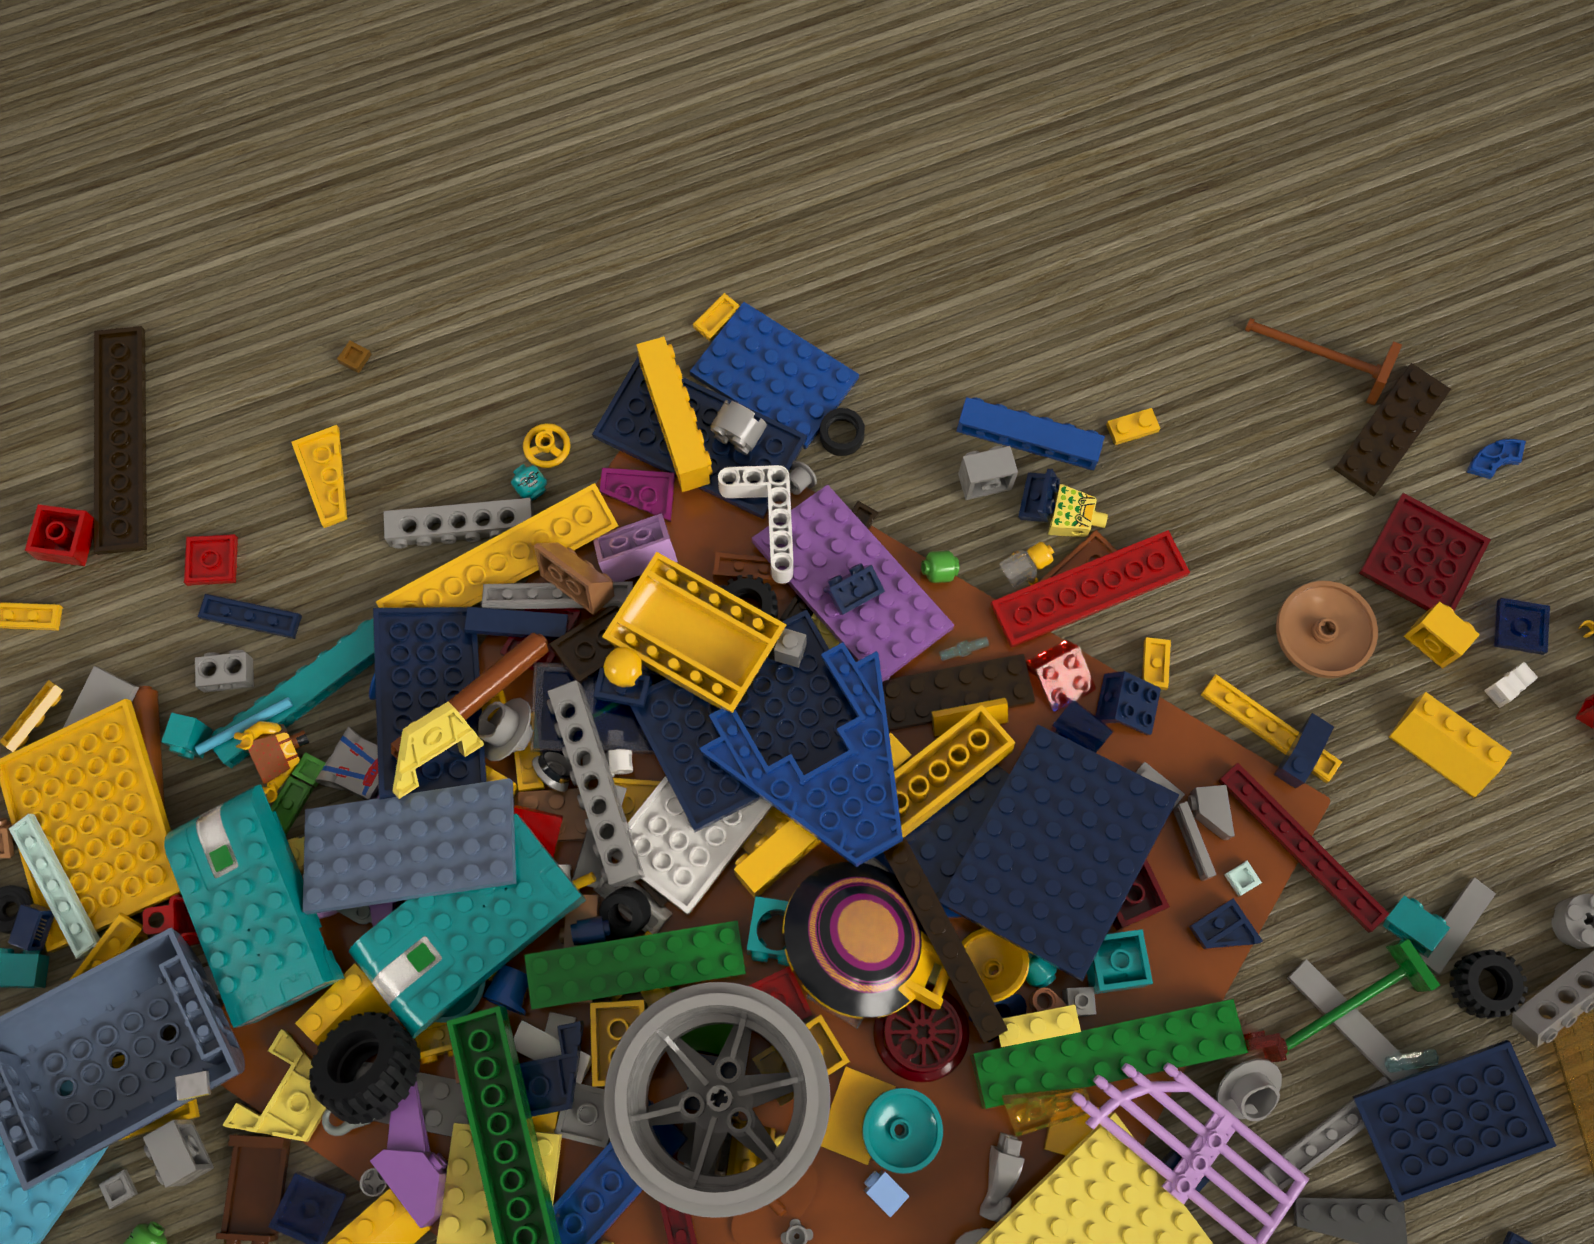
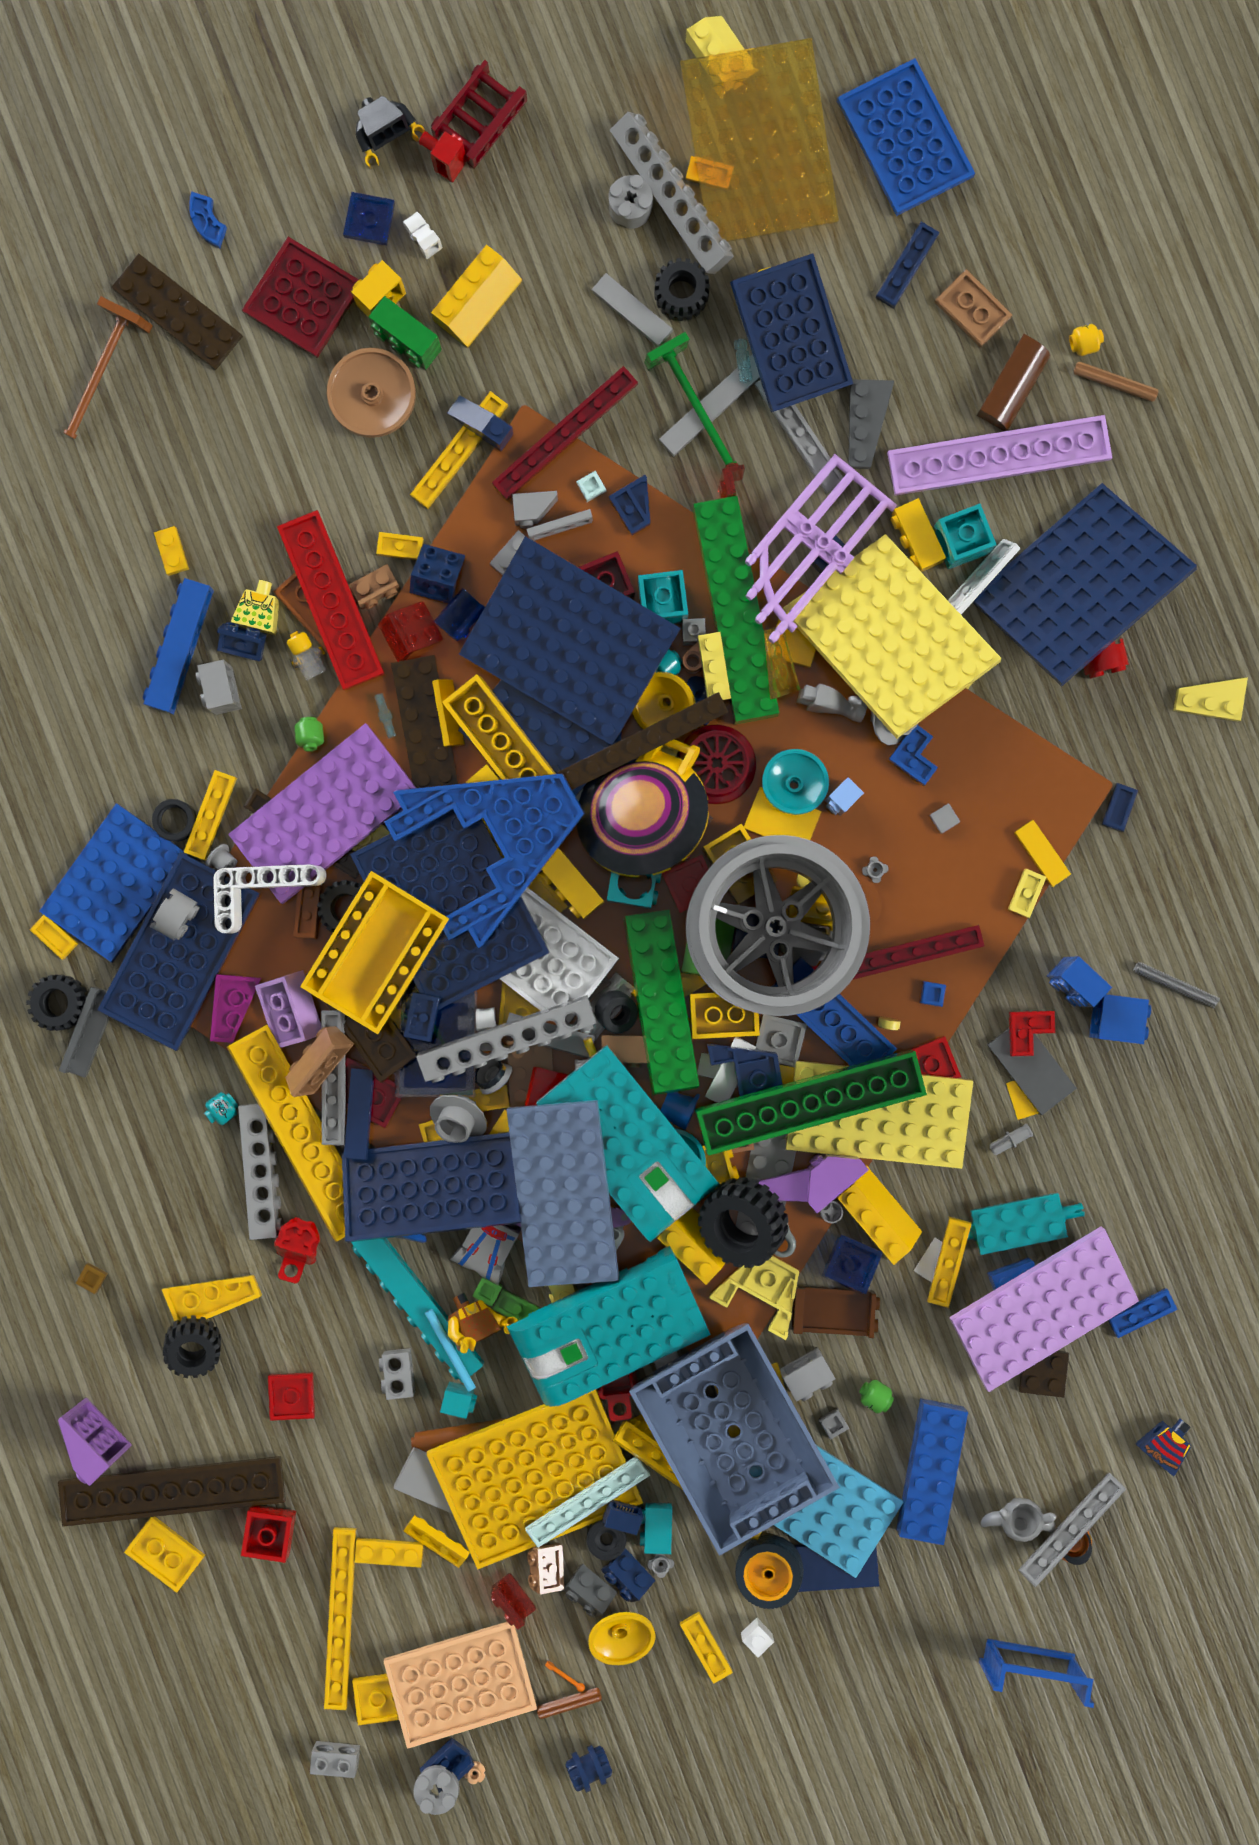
camera: 90 degrees left, 15 degrees up
flat silver piece [175,1071,211,1101] -> none
dark blue tile [198,594,302,639] -> none
dark orange brick [391,633,549,760] -> none
light yellow wing [392,702,484,799] -> none
yellow piece [523,423,571,468] -> none
dark blue brick [570,915,611,946] -> none
yellow hair [603,647,642,688] -> none
yellow brick [636,336,713,492] -> none
light grey brick [774,628,807,668] -> none
dark blue bracket [823,563,885,615] -> none
light grey helmet [1216,1058,1282,1121] -> none
teal brick [1383,895,1450,958] -> none
none -> black tyre [26,975,87,1031]
none -> medium lavender slope [58,1398,132,1486]
none -> dark grey fence [59,987,110,1078]
none -> yellow tile [124,1517,205,1593]
none -> black tyre [163,1315,221,1378]
none -> yellow plate [184,770,237,860]
none -> red piece [274,1217,320,1284]
none -> medium nougat bracket [349,564,401,609]
none -> yellow plate [354,1538,423,1568]
none -> green brick [369,296,442,370]

